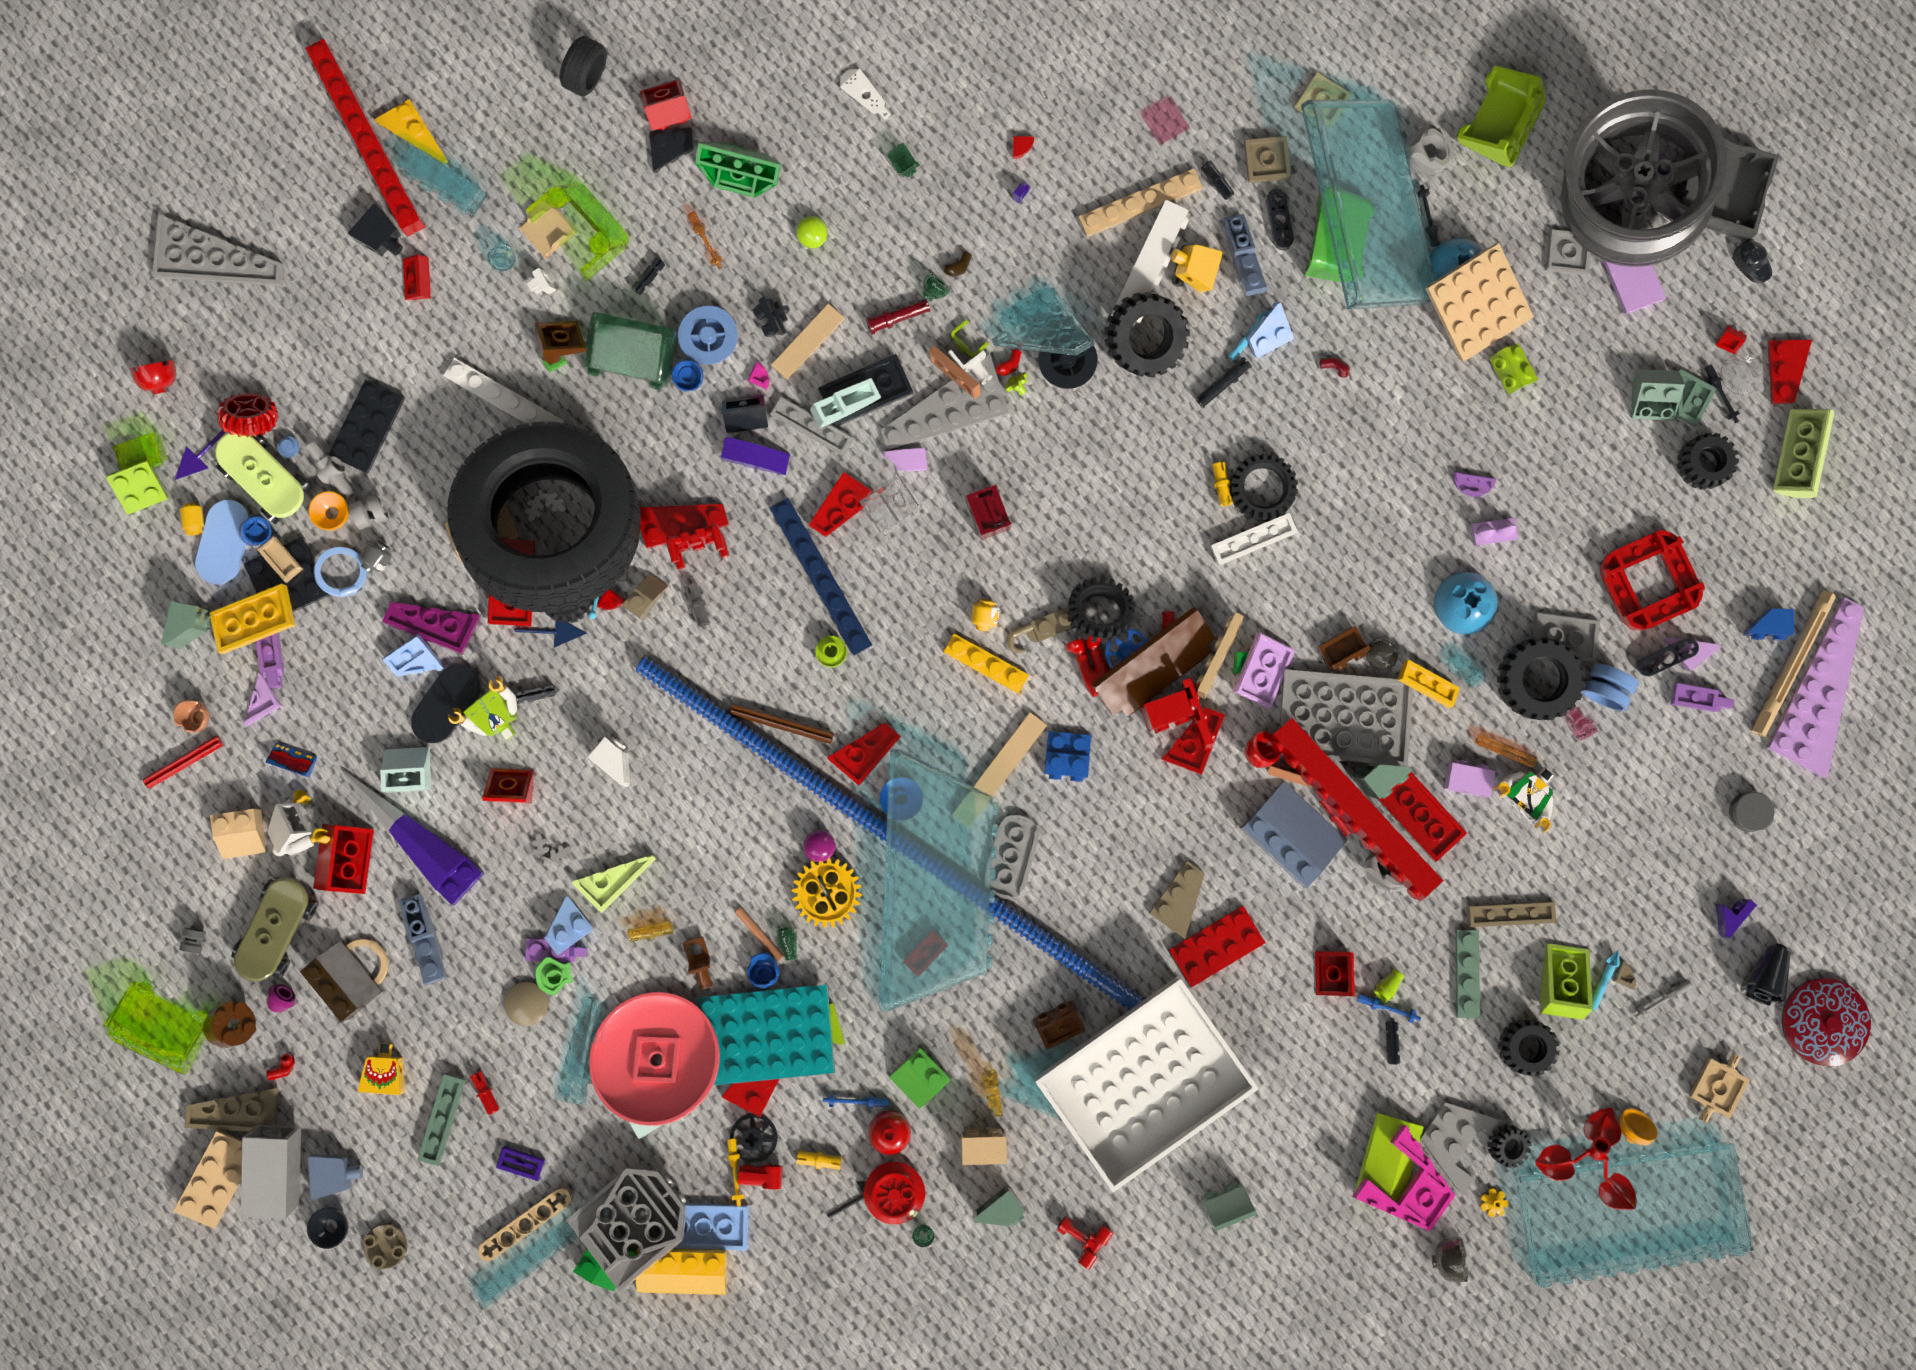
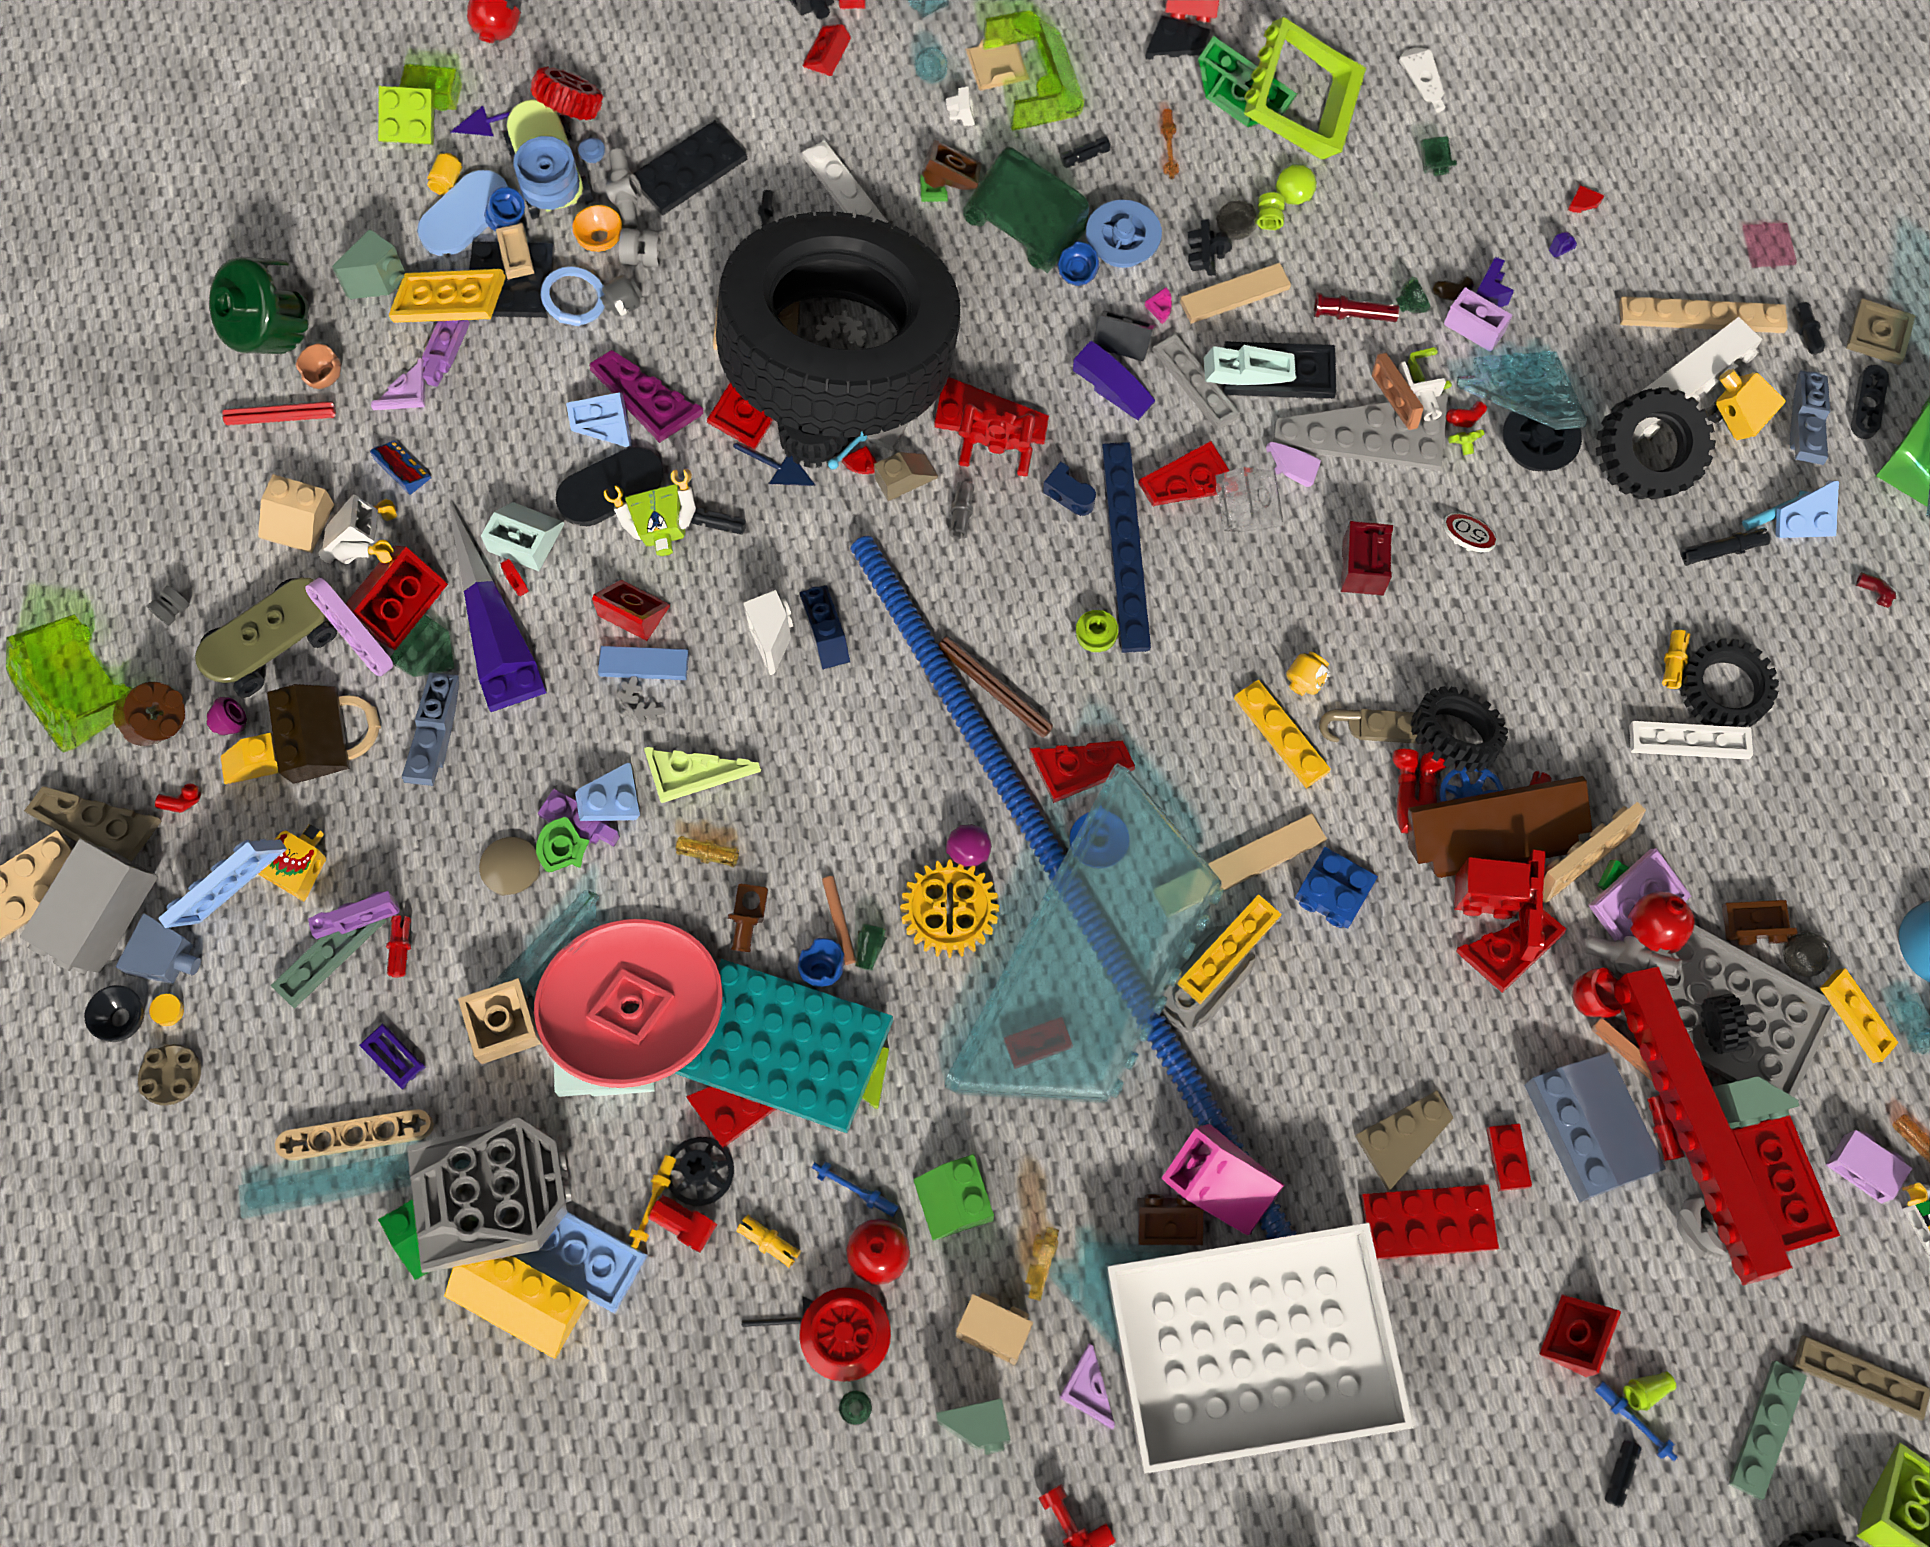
camera: 30 degrees right, 15 degrees down
none -> yellow tile [149,994,184,1026]
none -> light blue plate [158,839,287,928]
none -> dark green piece [209,257,309,354]
none -> yellow slope [221,733,278,785]
none -> lavender beam [305,577,393,677]
none -> medium lavender hinge [308,891,400,939]
none -> clear green slope [390,614,455,677]
none -> tan slope [458,978,542,1064]
none -> red tile [500,559,529,597]
none -> medium blue wheel [513,136,580,210]
none -> medium blue tile [598,646,689,680]
none -> black piece [758,190,774,227]
none -> dark blue slope [799,585,851,670]
none -> dark blue leg [1043,461,1096,516]
none -> lavender tile [1059,1343,1115,1429]
none -> dark pink slope [1161,1124,1284,1236]
none -> yellow plate [1177,894,1282,1005]
none -> clear smoke hair [1216,201,1257,240]
none -> lime windscreen [1244,17,1366,160]
none -> lime wheel [1257,192,1285,230]
none -> piece [1443,513,1497,552]
none -> lavender brick [1444,287,1513,352]
none -> dark purple slope [1476,256,1514,307]
none -> red plate [1487,1123,1532,1191]
none -> light grey pin [1584,935,1682,978]
none -> red cylinder [1628,891,1694,954]
none -> black tyre [1701,994,1751,1054]

